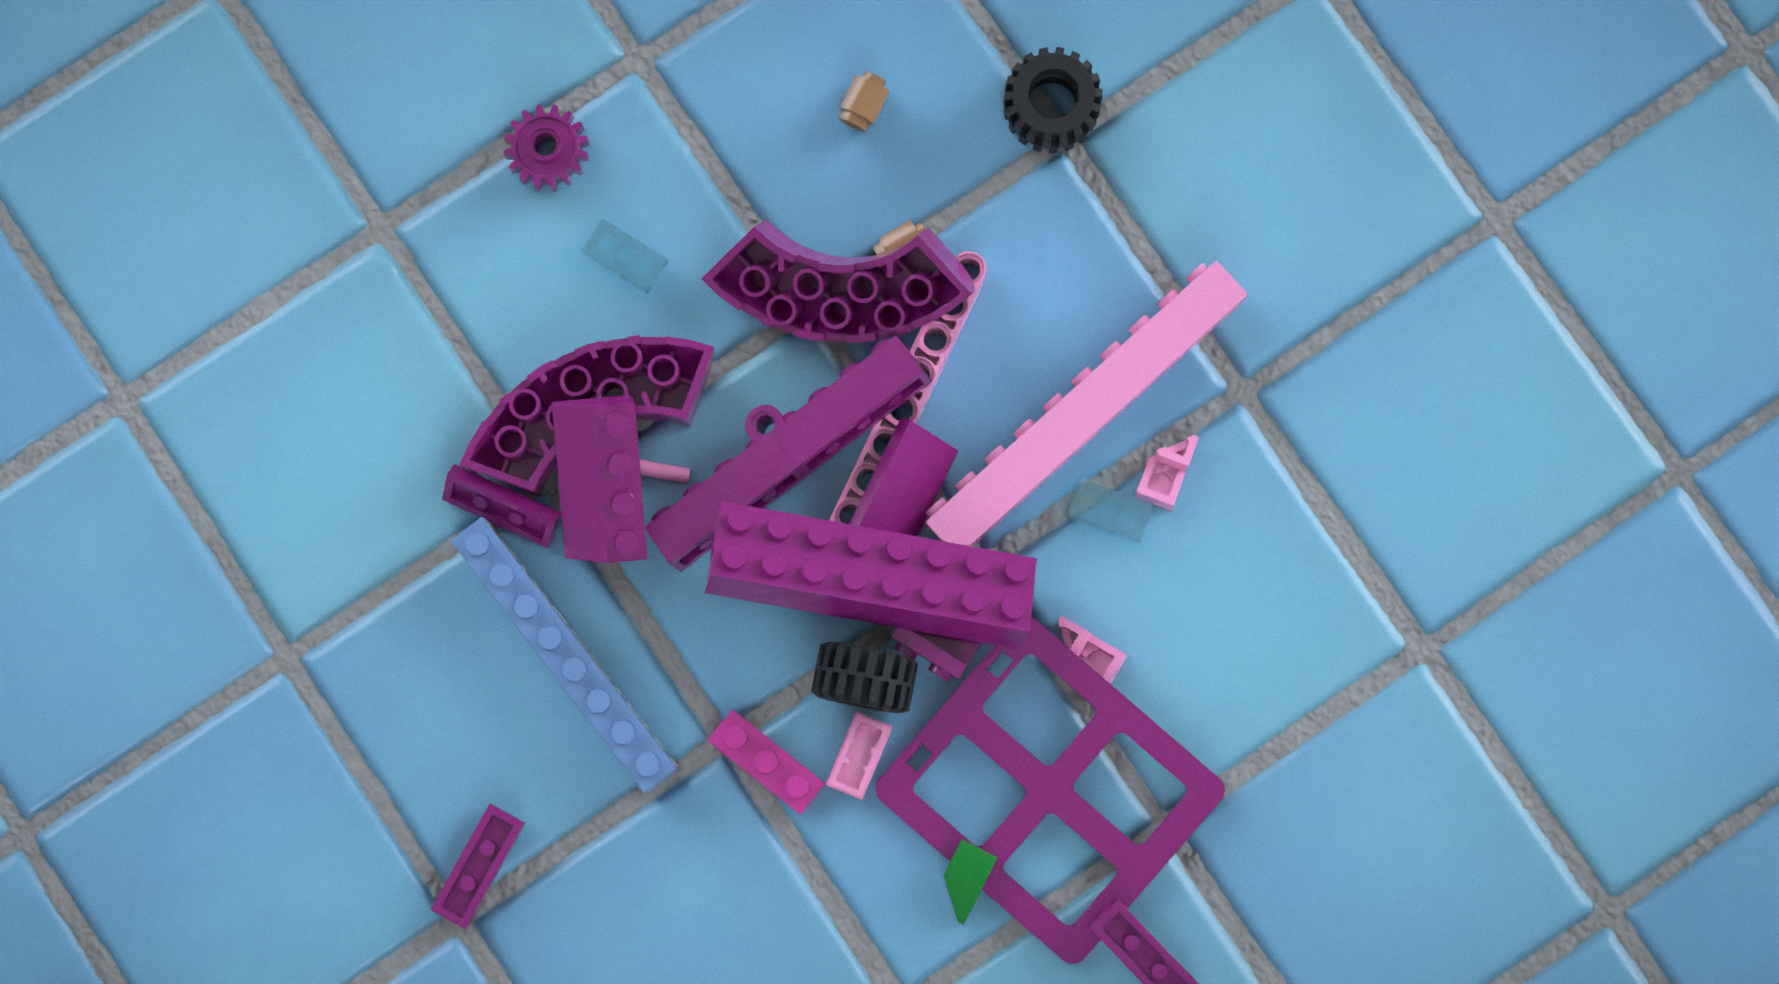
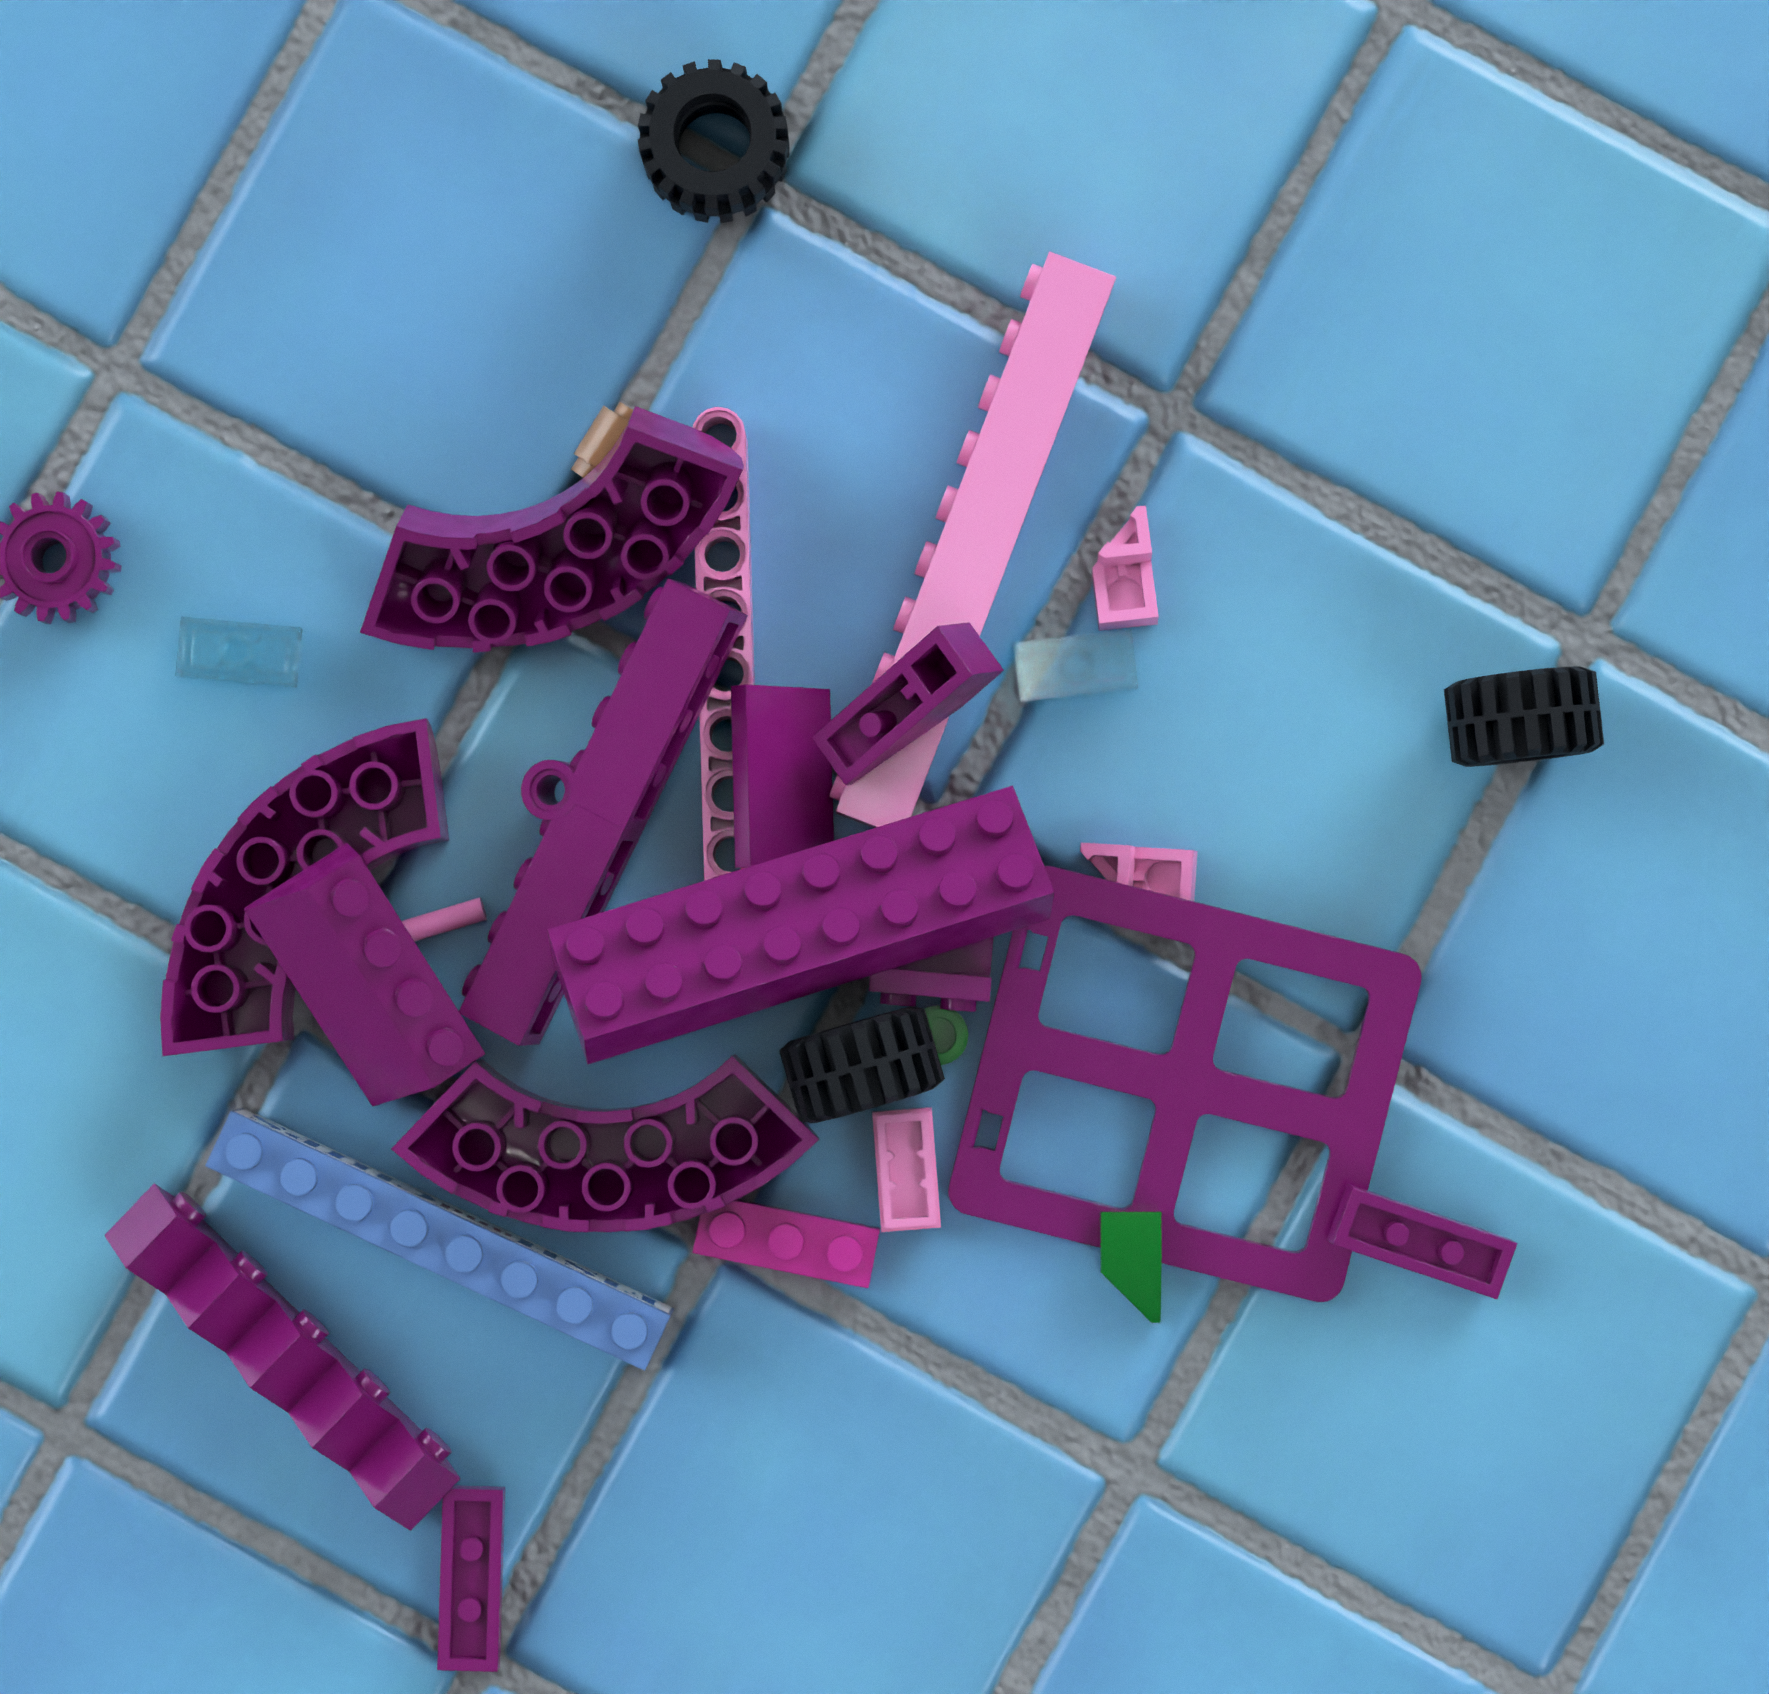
camera: 30 degrees left, 5 degrees up
magenta plate [442,464,561,548] -> none
medium nougat brick [838,71,890,132] -> none
none -> magenta brick [104,1183,461,1531]
none -> magenta brick [391,1054,819,1232]
none -> magenta slope [812,622,1004,786]
none -> green tile [924,1005,968,1065]
none -> black tyre [1444,666,1604,767]

